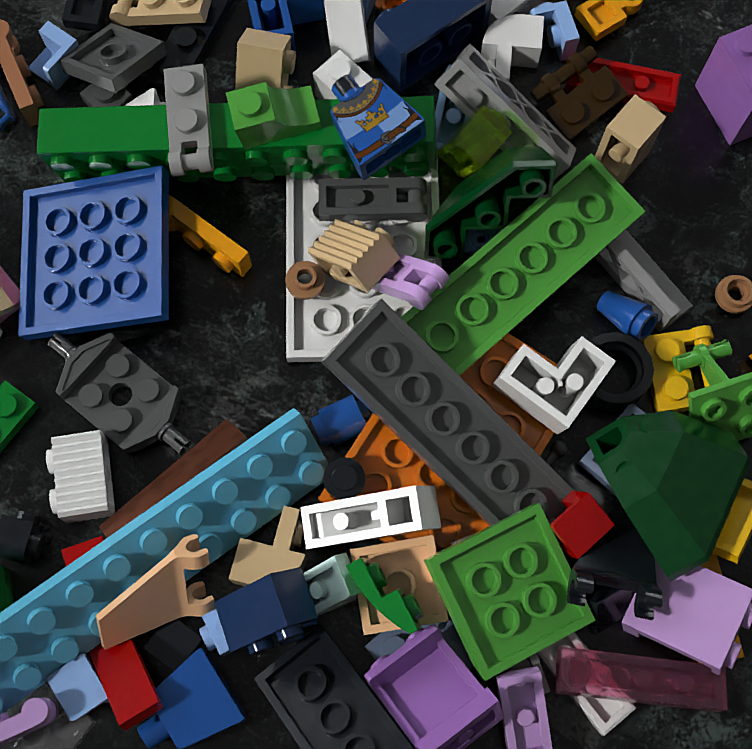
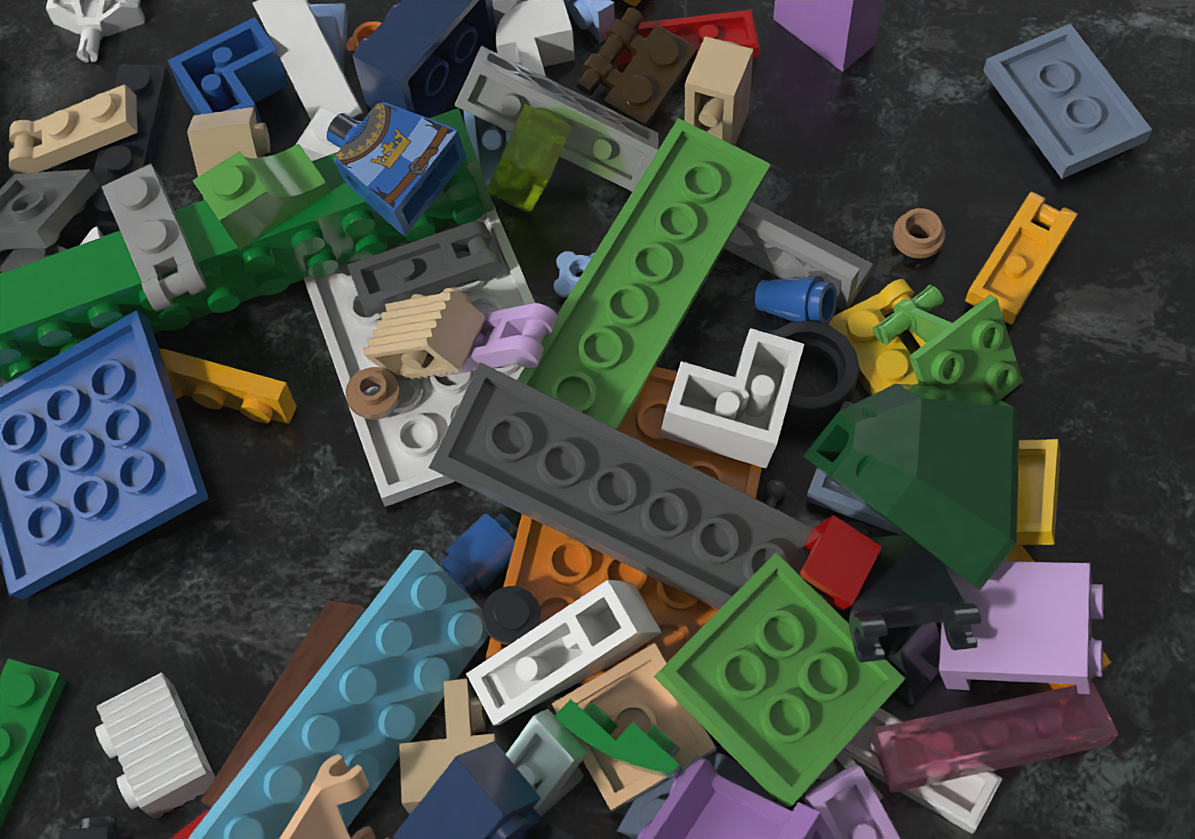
camera: 15 degrees left, 10 degrees down
dark grey plate [48,332,191,455] -> none
dark green brick [424,147,556,259] -> none

